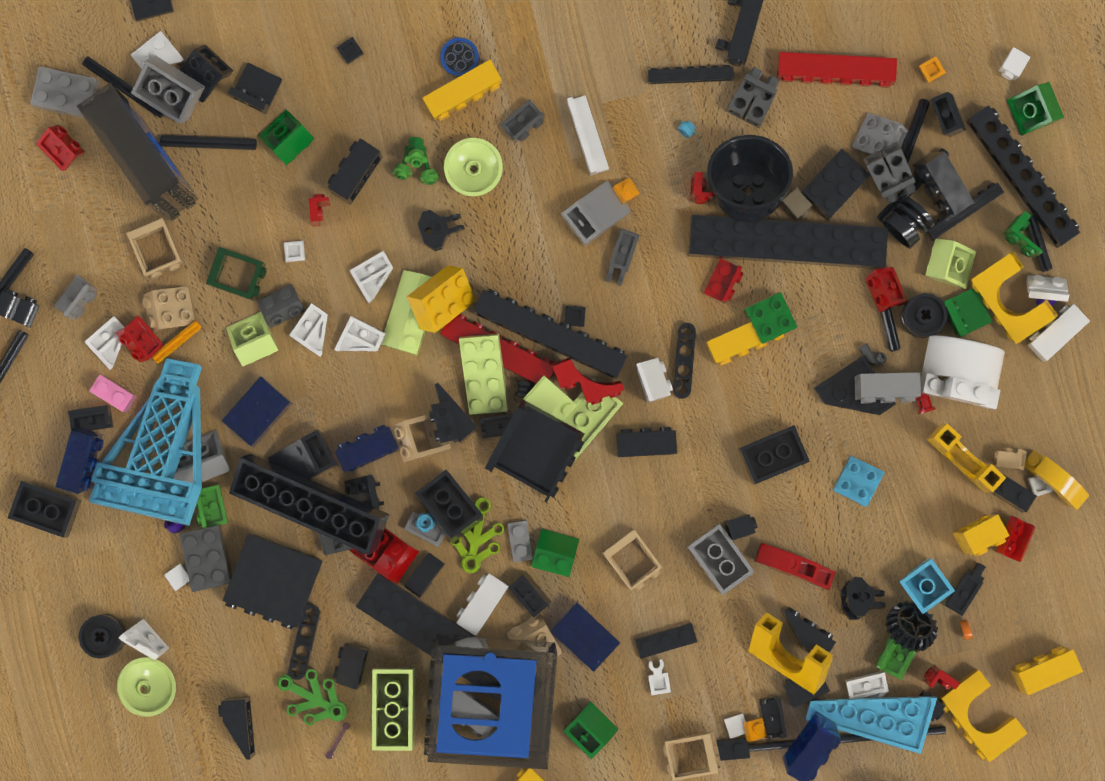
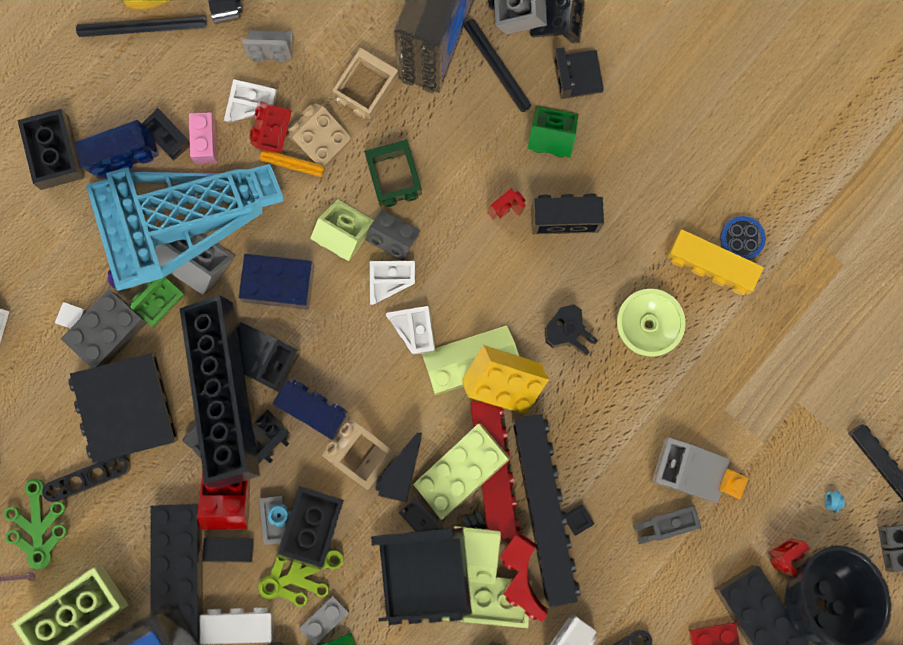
camera: 50 degrees right, 5 degrees down
white tile [284,241,306,263] -> none
black slope [333,643,369,690] -> none
black tile [337,37,364,64] -> none
white wing [350,251,394,303] -> none
bright green plant [391,137,440,185] -> none
black bracket [429,401,459,446] -> none
dark grey bracket [500,99,545,143] -> none
white fence [567,96,609,176] -> none

